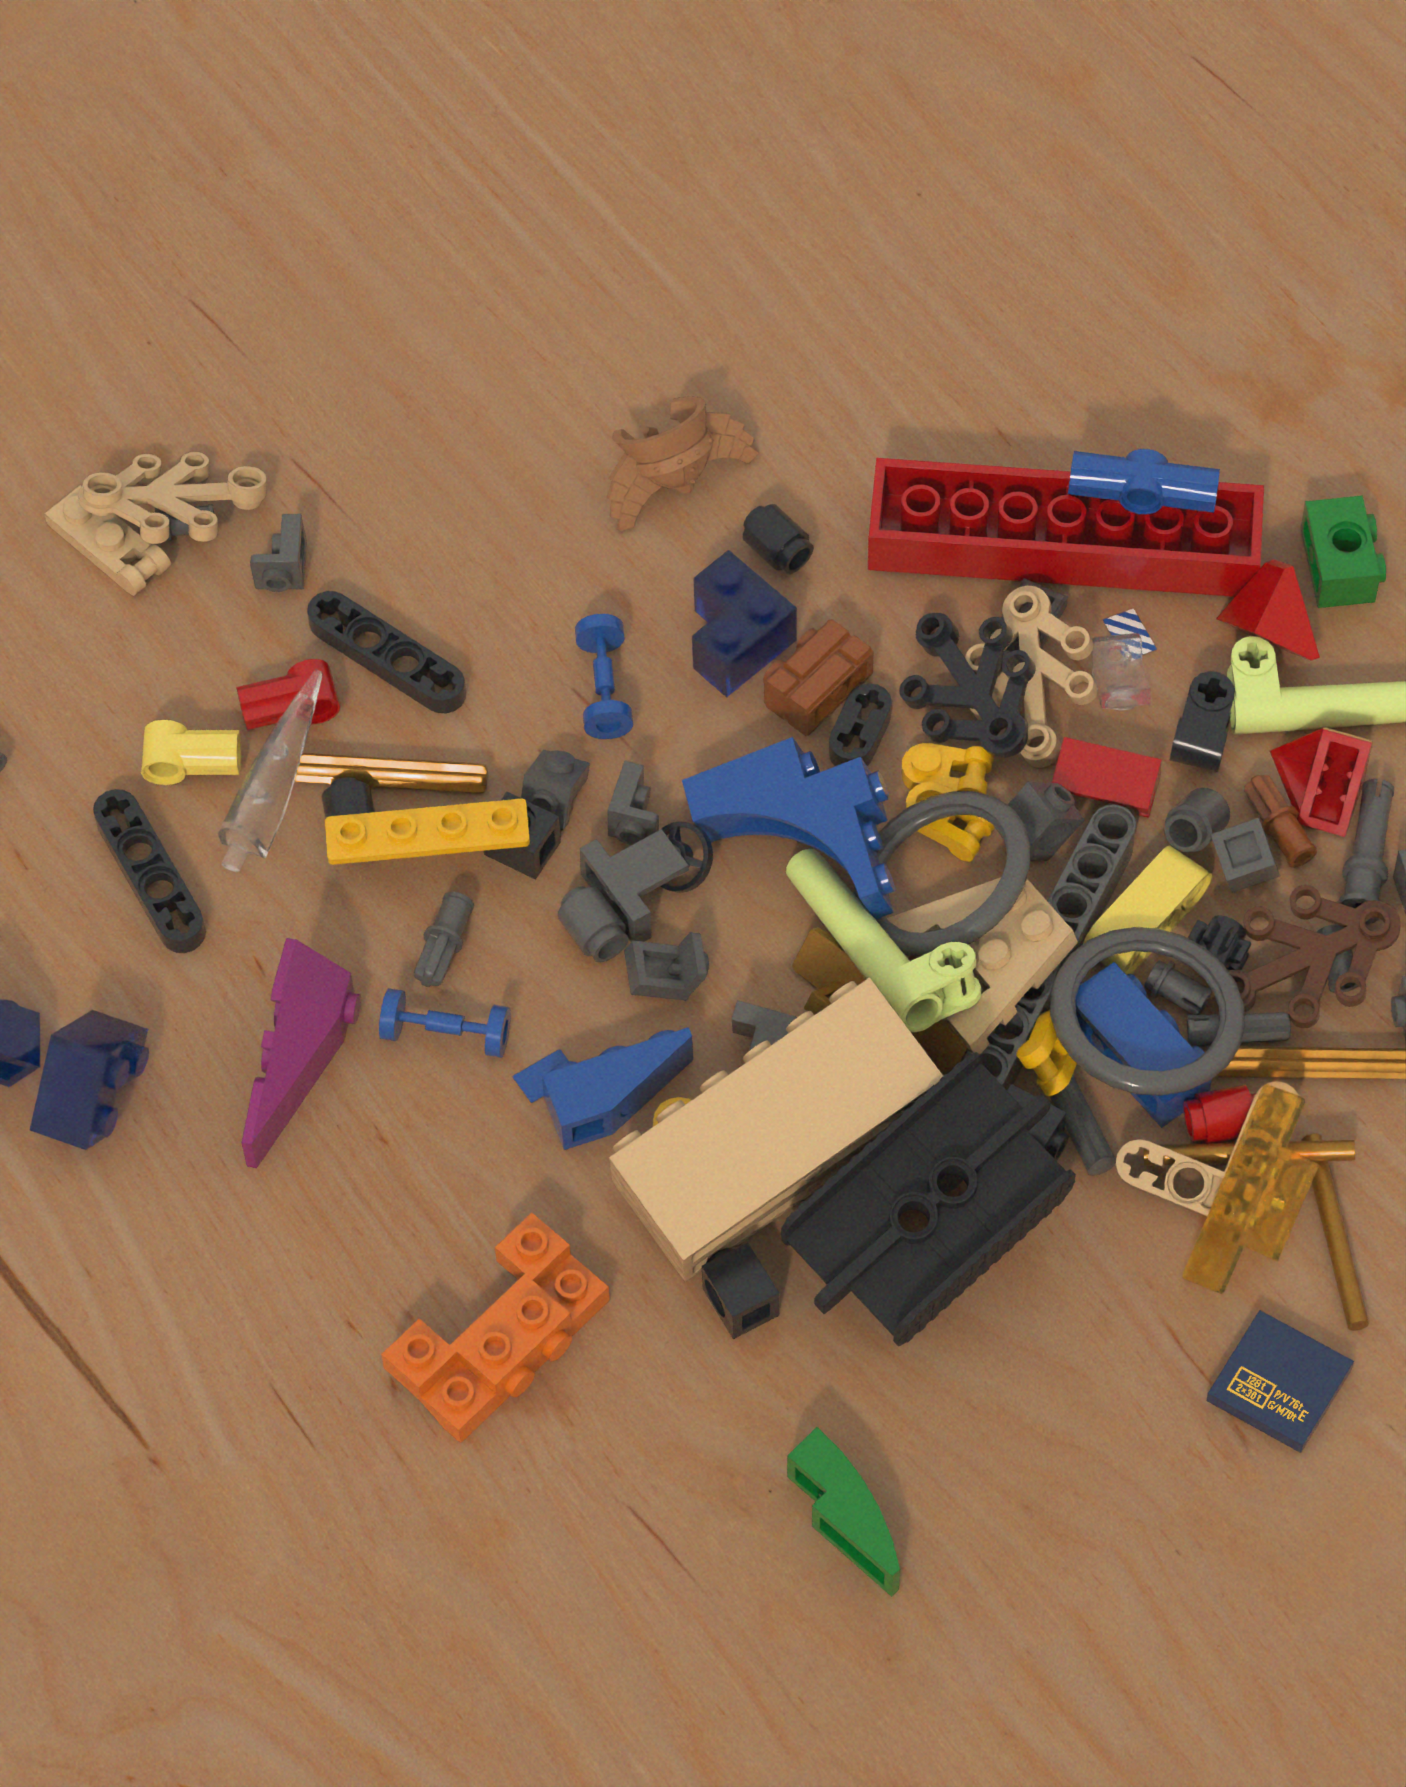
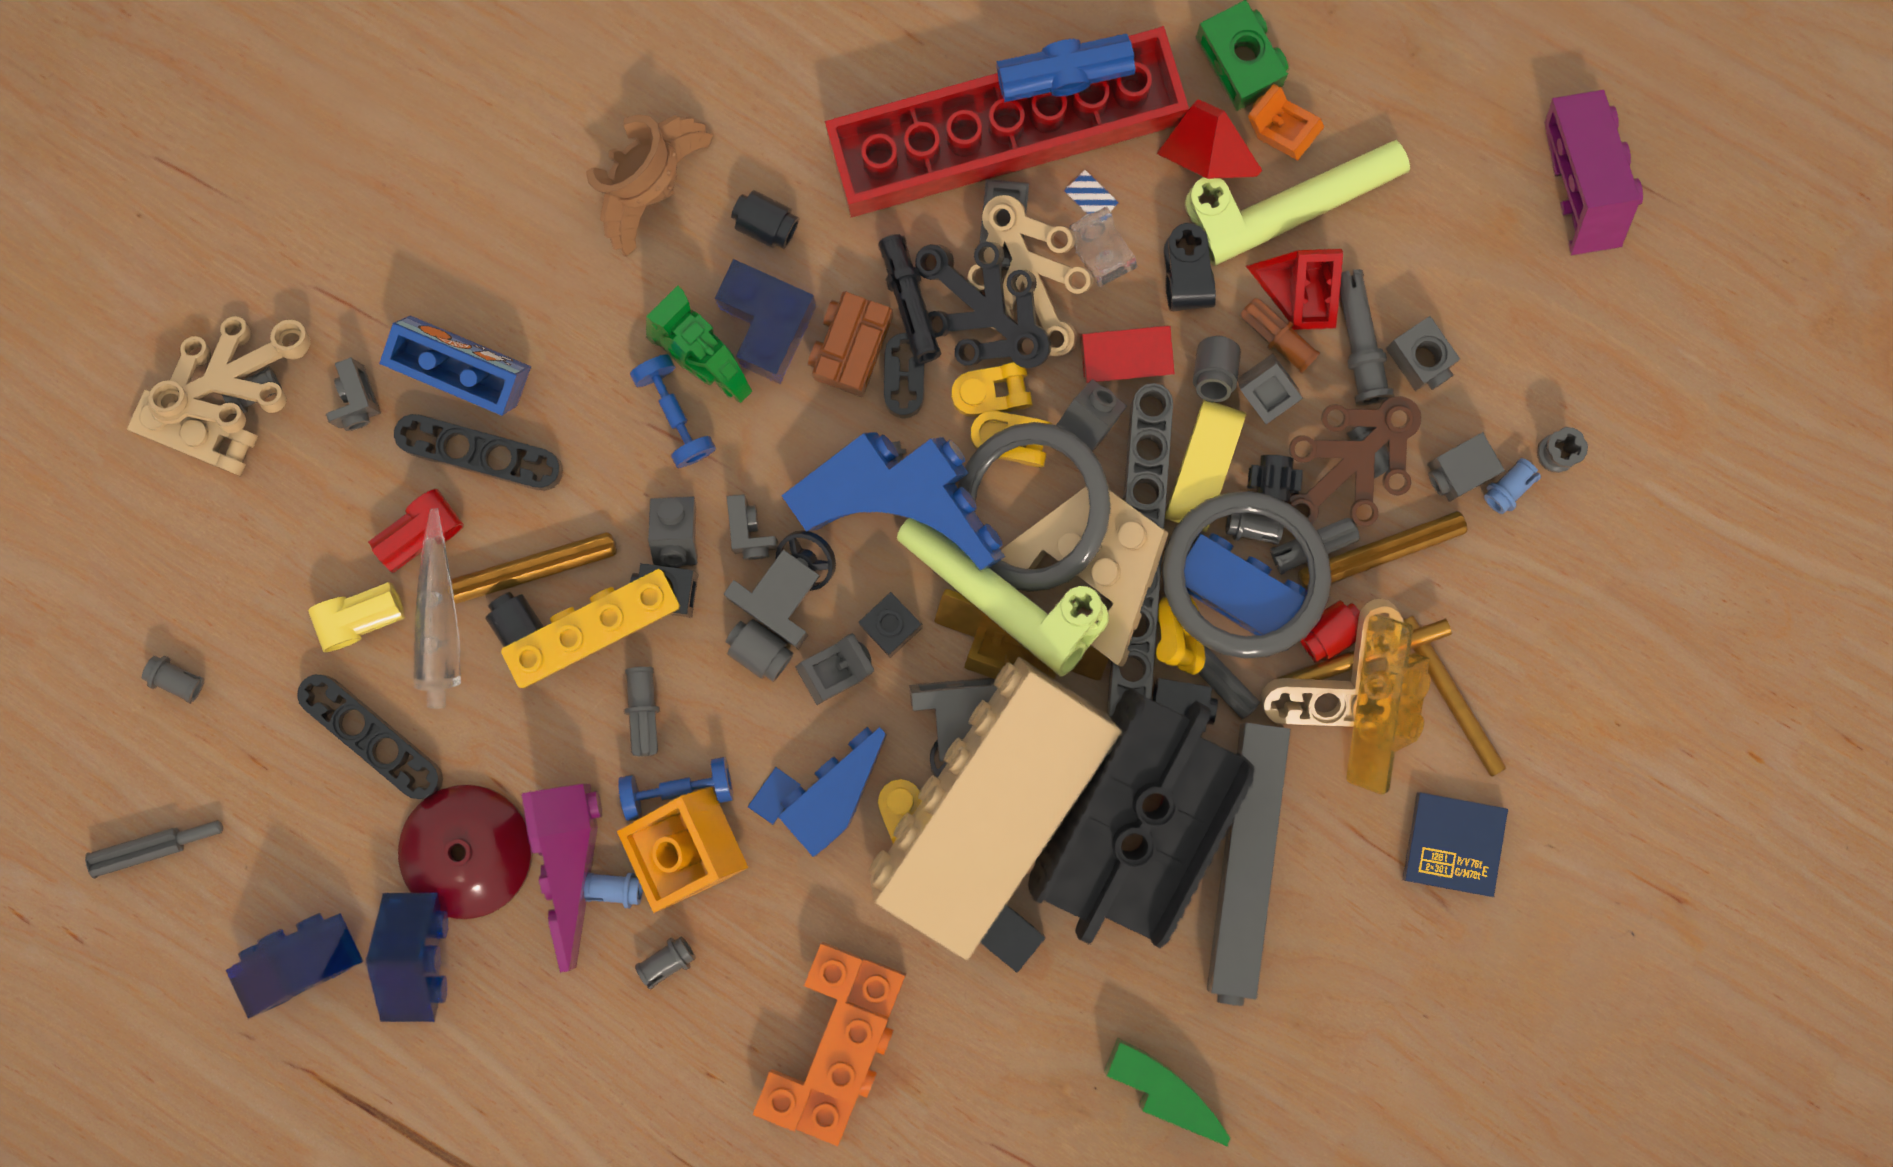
camera: 20 degrees left, 25 degrees up
none -> blue brick [379,315,531,416]
none -> dark red dish [398,785,533,919]
none -> medium blue pin [584,872,643,908]
none -> light orange slope [617,787,749,913]
none -> dark grey pin [635,936,696,990]
none -> green piece [646,285,752,403]
none -> black brick [858,592,922,658]
none -> black pin [878,234,941,364]
none -> dark grey brick [1207,723,1291,1006]
none -> orange bracket [1248,84,1324,161]

